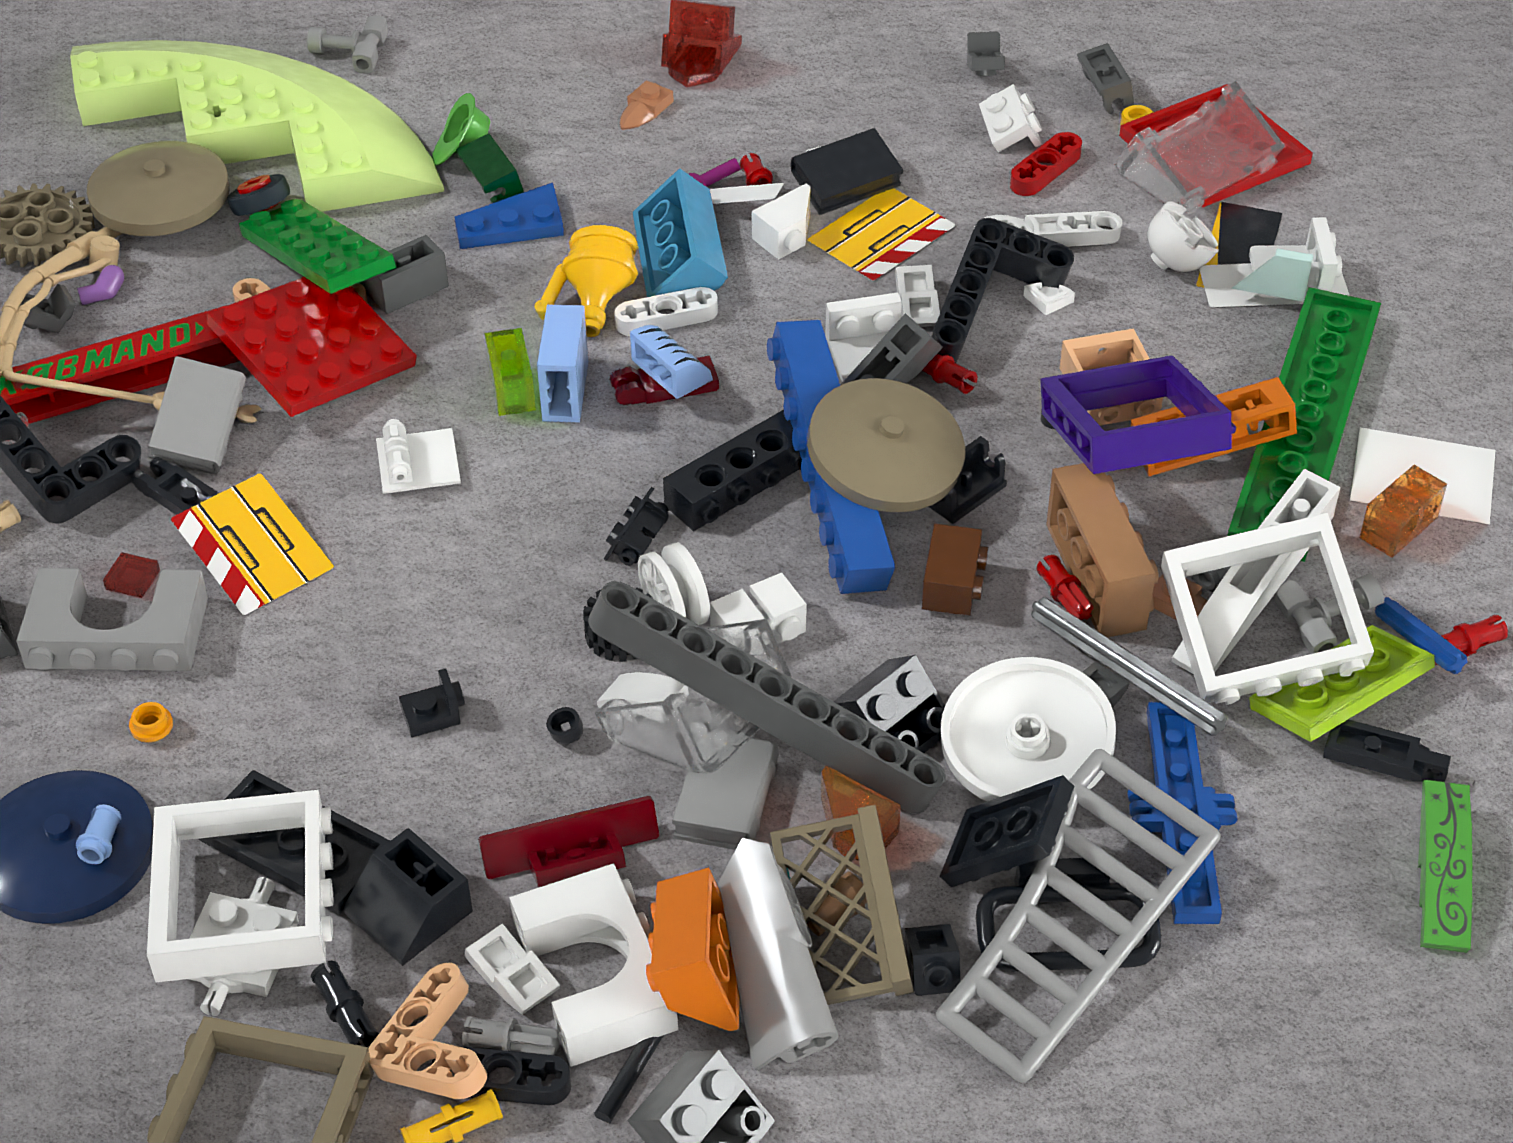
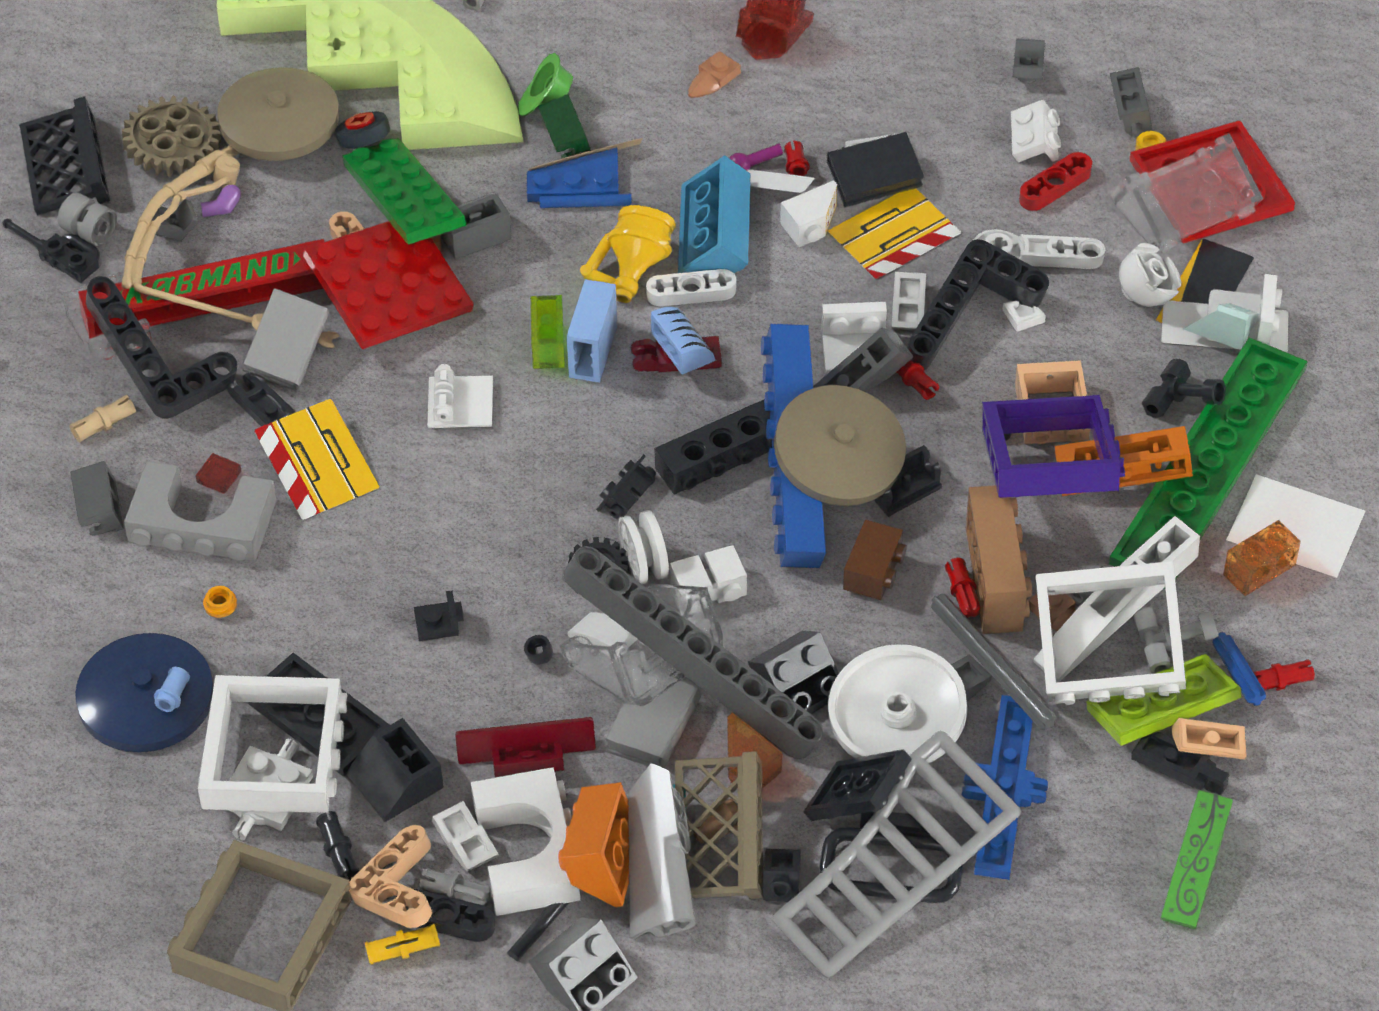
camera: 10 degrees right, 5 degrees up
none -> tan sticker [528,138,643,171]
none -> blue bar [540,194,632,208]
none -> black bar [1142,359,1226,418]
none -> light nougat slope [1171,718,1246,760]

